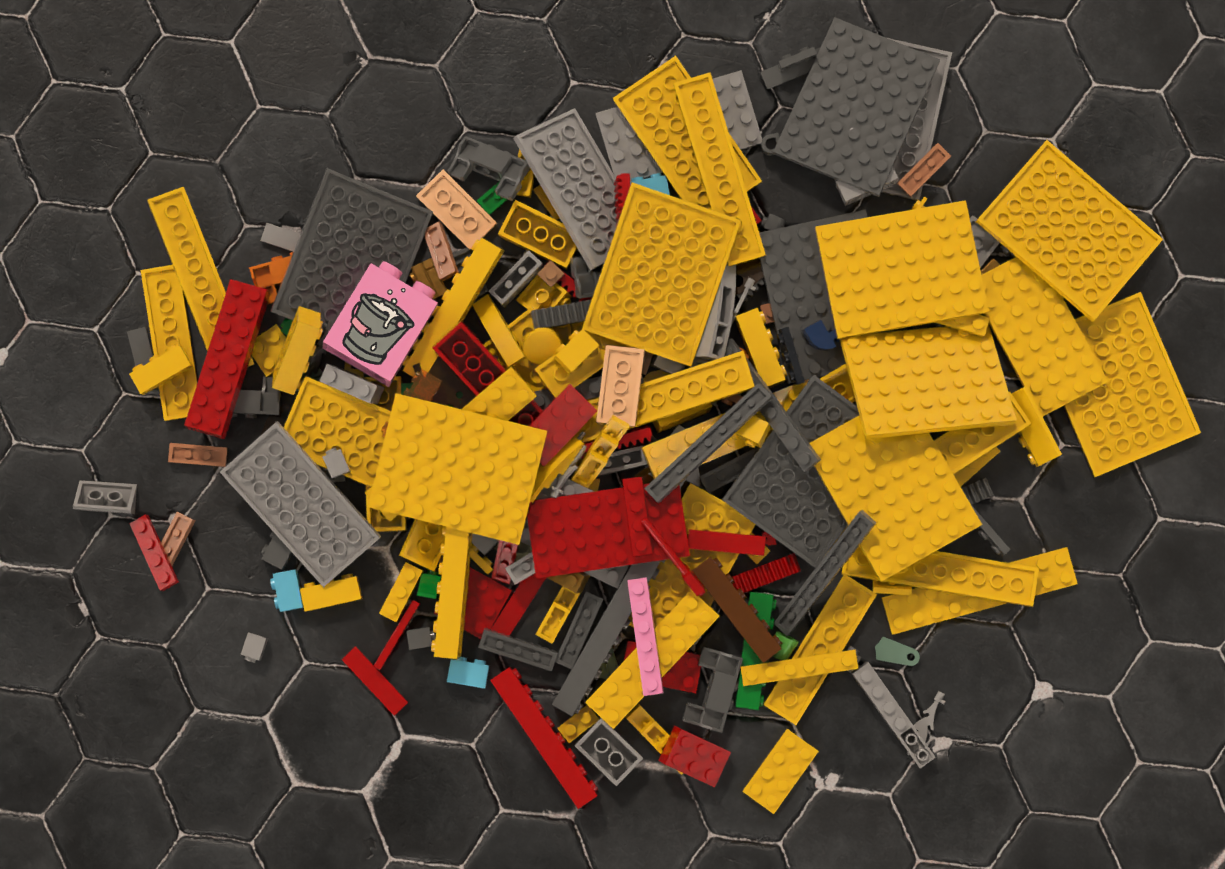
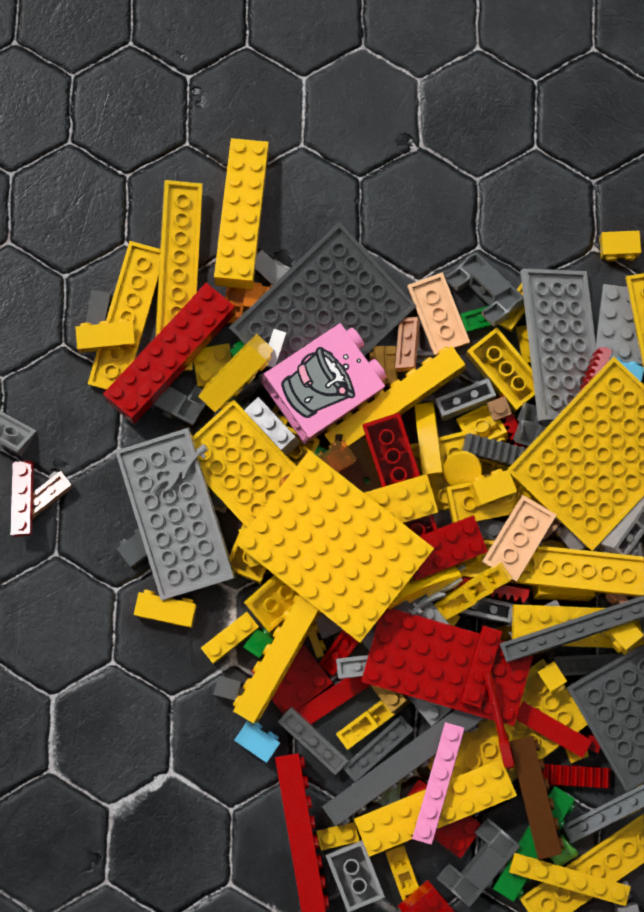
camera: 25 degrees right, 5 degrees down
nougat plate [168,443,228,467] -> none
light grey brick [241,632,268,663] -> none
medium azure brick [270,569,304,612] -> none
light grey brick [323,448,351,479] -> none
red tile [342,646,409,716] -> none
red tile [374,600,421,670] -> none
none -> light grey piece [150,444,209,492]
none -> yellow brick [214,138,269,289]
none -> white sticker [267,329,286,367]
none -> yellow brick [537,662,567,693]
none -> yellow brick [599,231,641,261]

